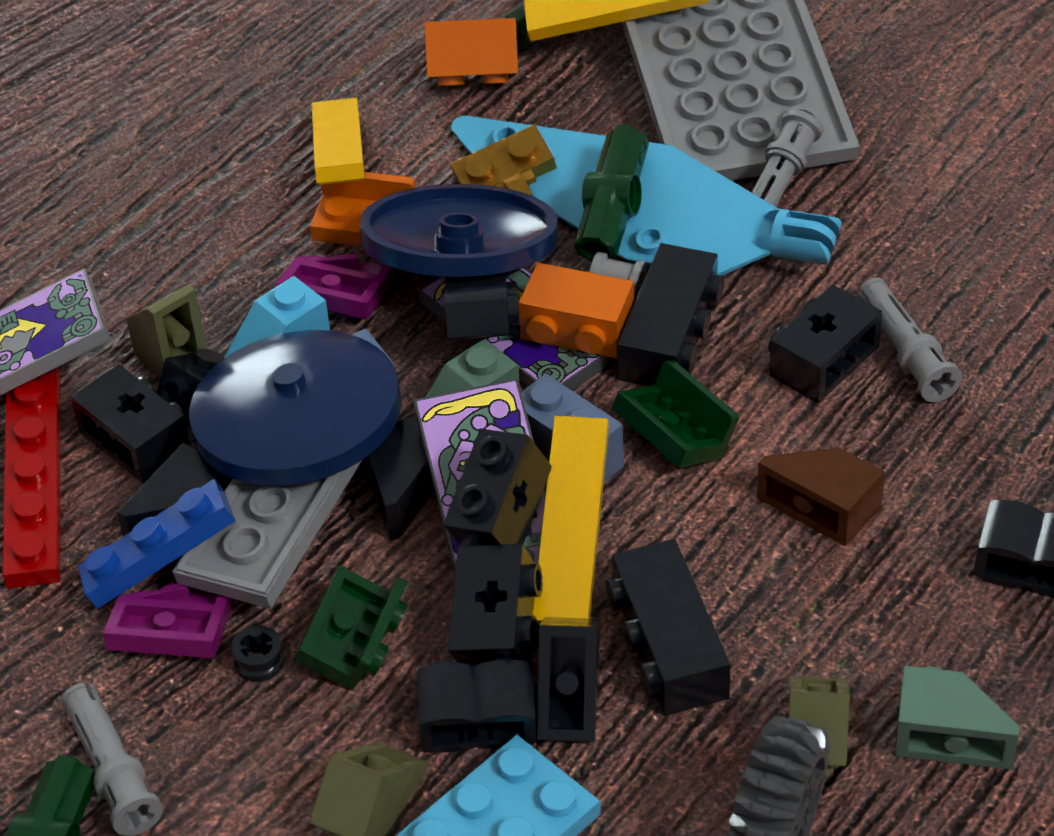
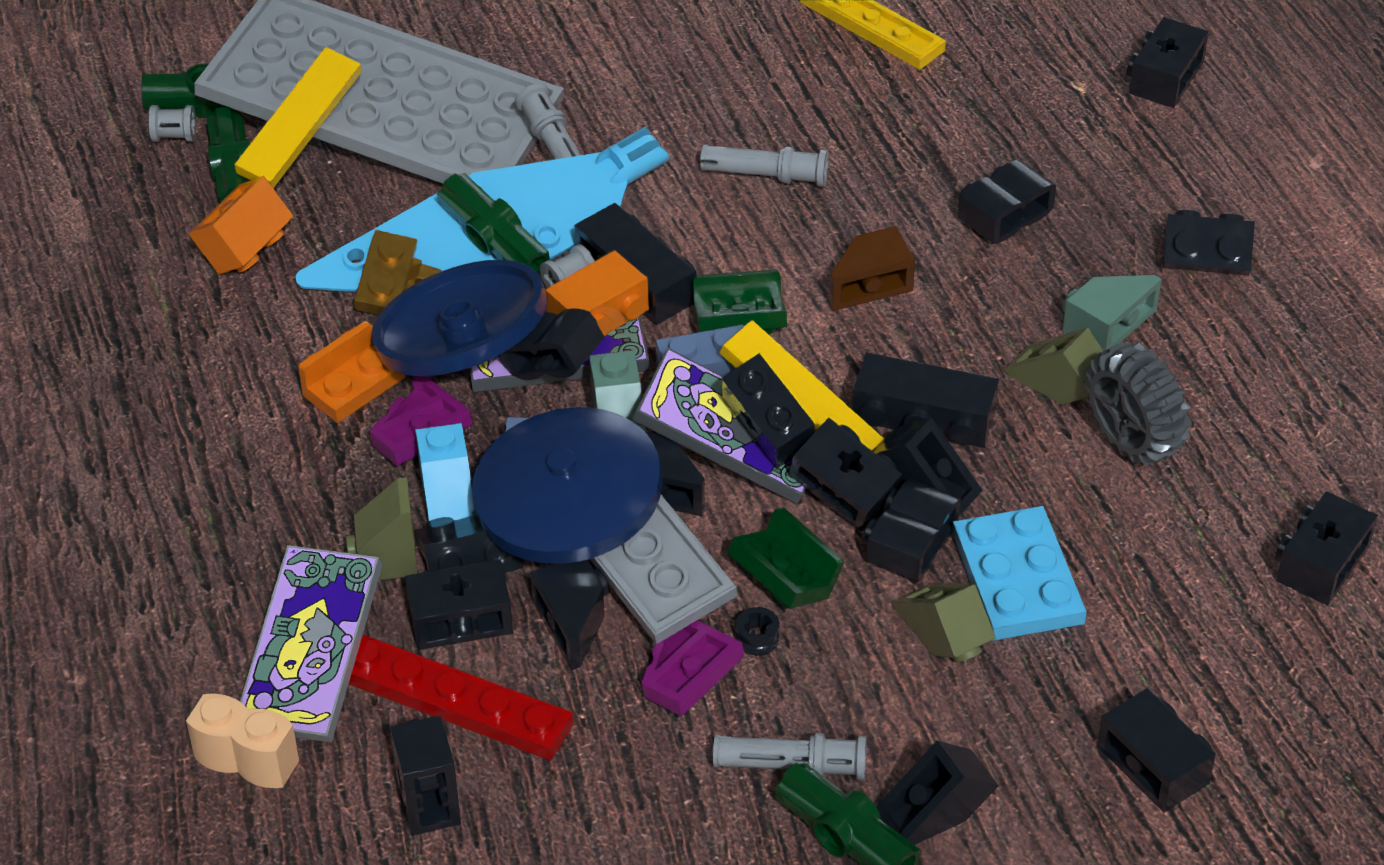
camera: 60 degrees left, 0 degrees up
blue plate [78,479,235,609] -> none
yellow tile [312,98,365,185] -> none
black brick [768,284,882,404] -> none

